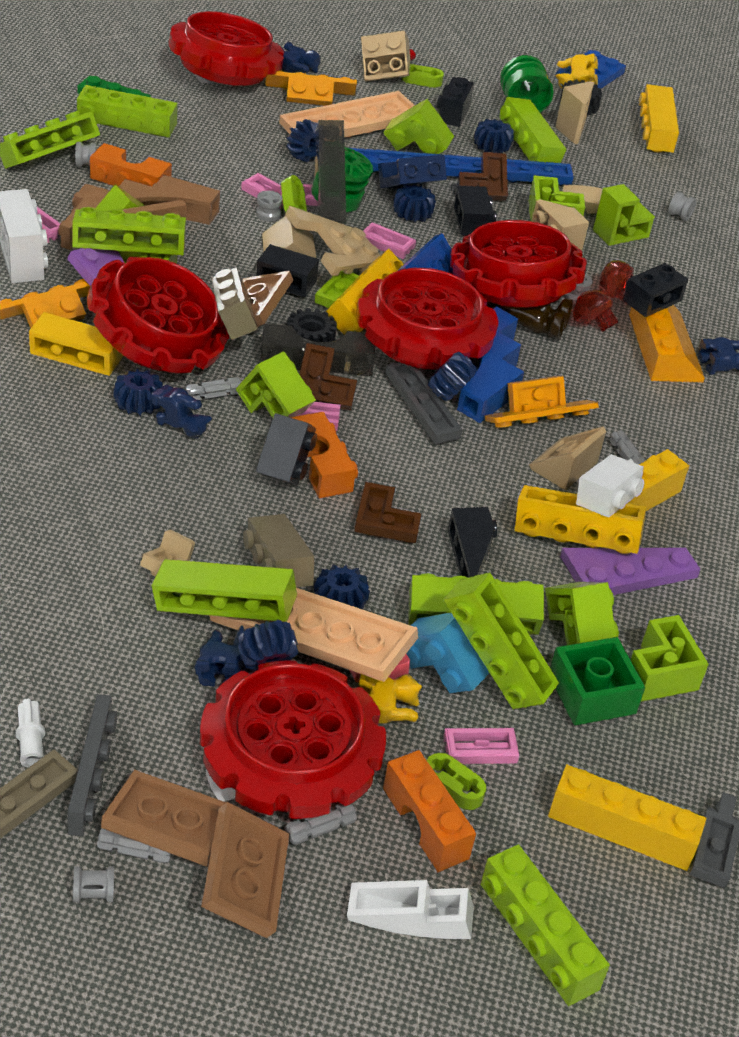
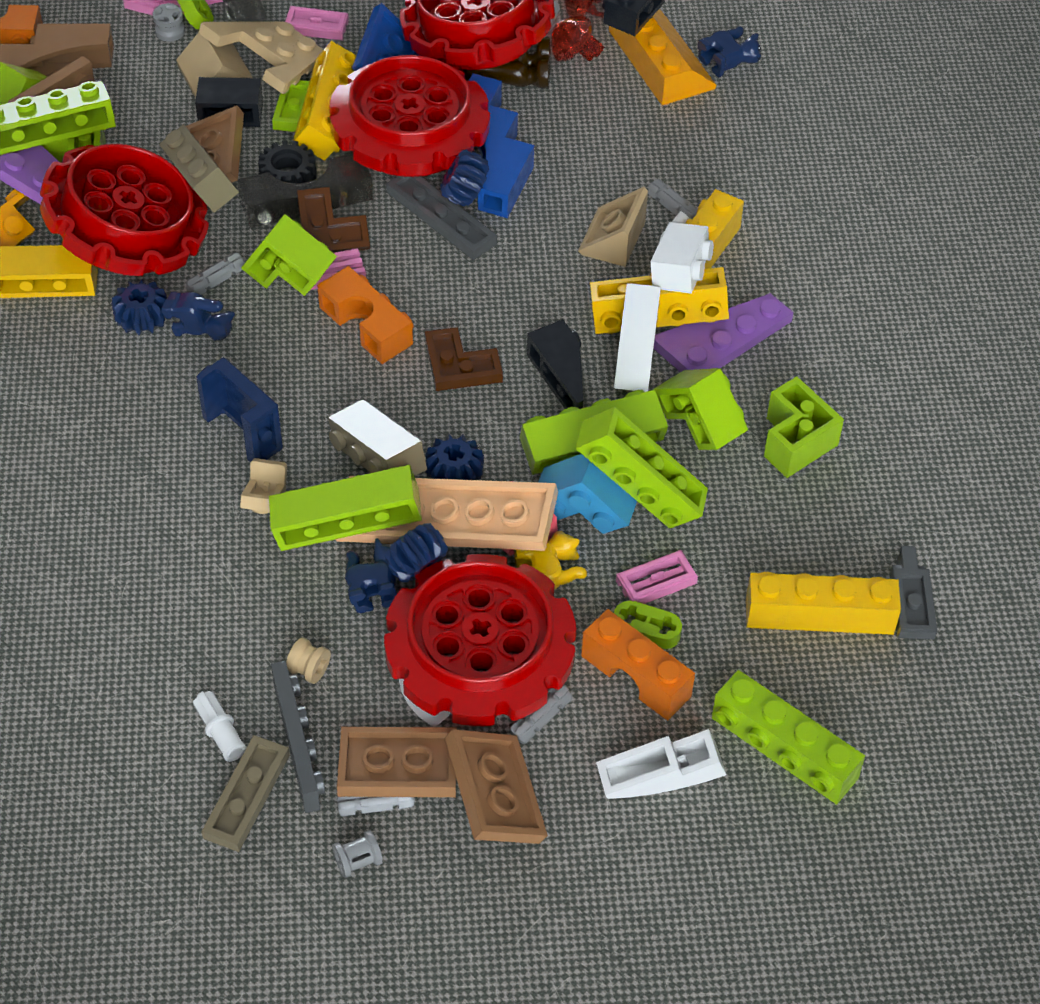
camera: 15 degrees left, 10 degrees up
black brick [255,413,317,486] -> none
light orange bracket [485,376,599,427] -> none
green brick [550,637,646,726] -> none
none -> dark blue panel [196,357,283,462]
none -> tan wheel [286,637,331,684]
none -> white slope [614,283,661,392]

